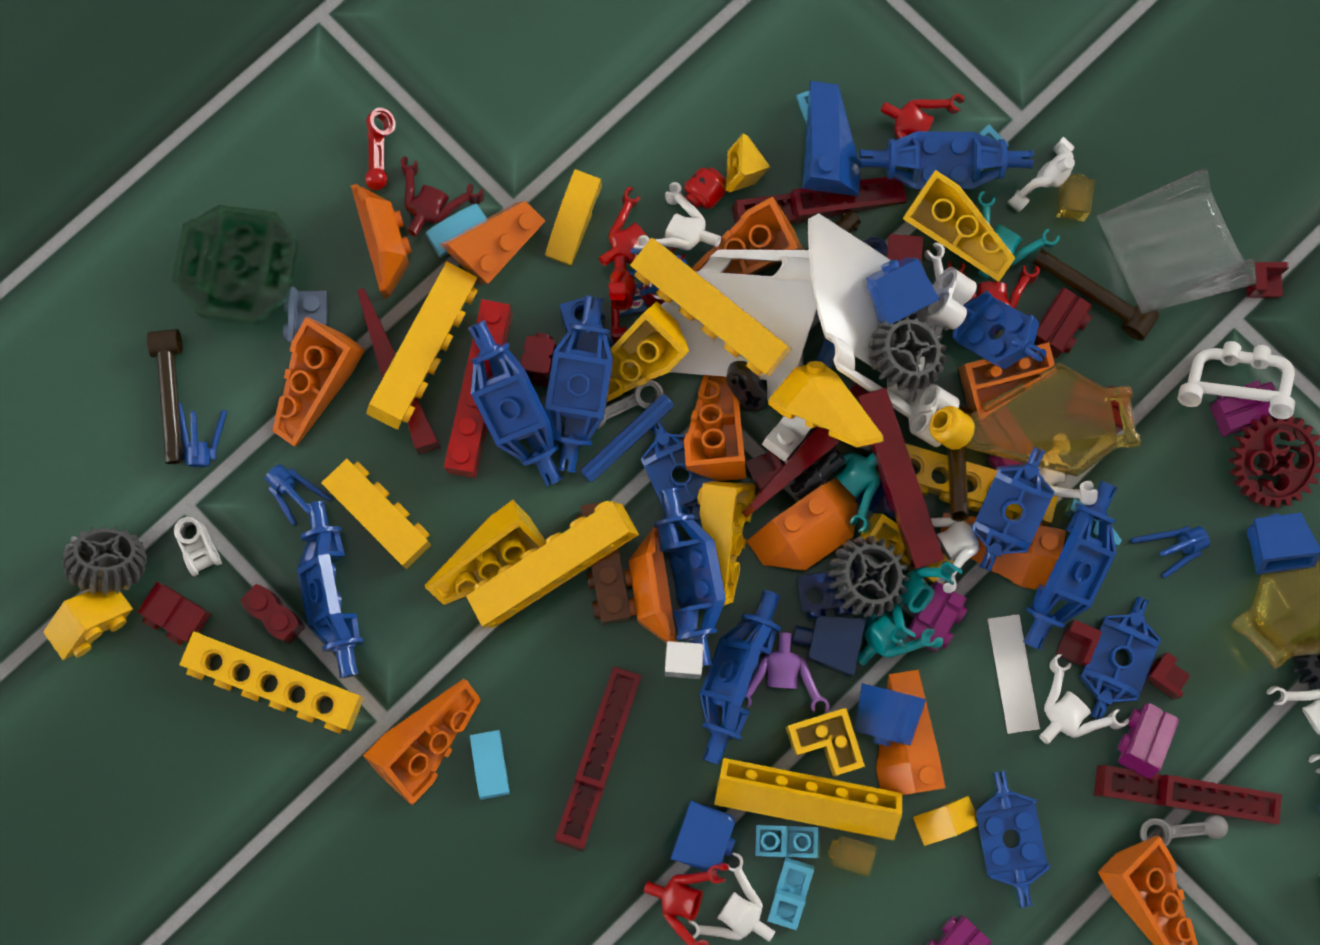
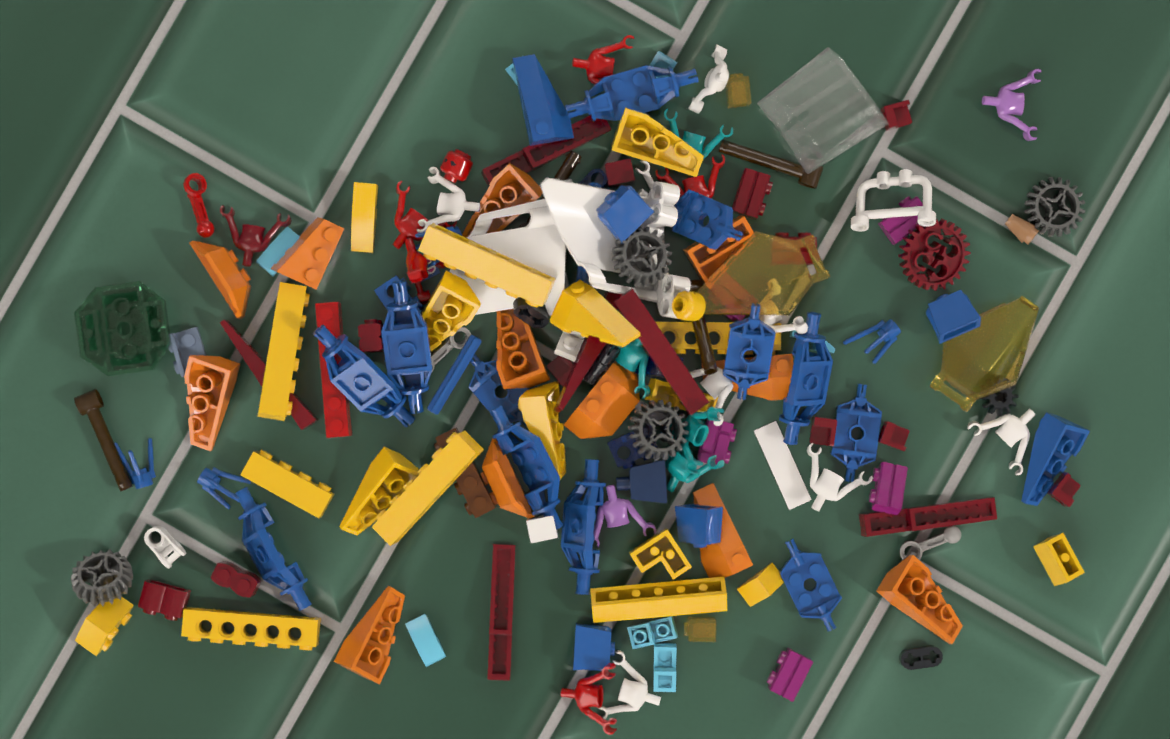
camera: 15 degrees left, 10 degrees up
yellow slope [726,134,770,192] -> none

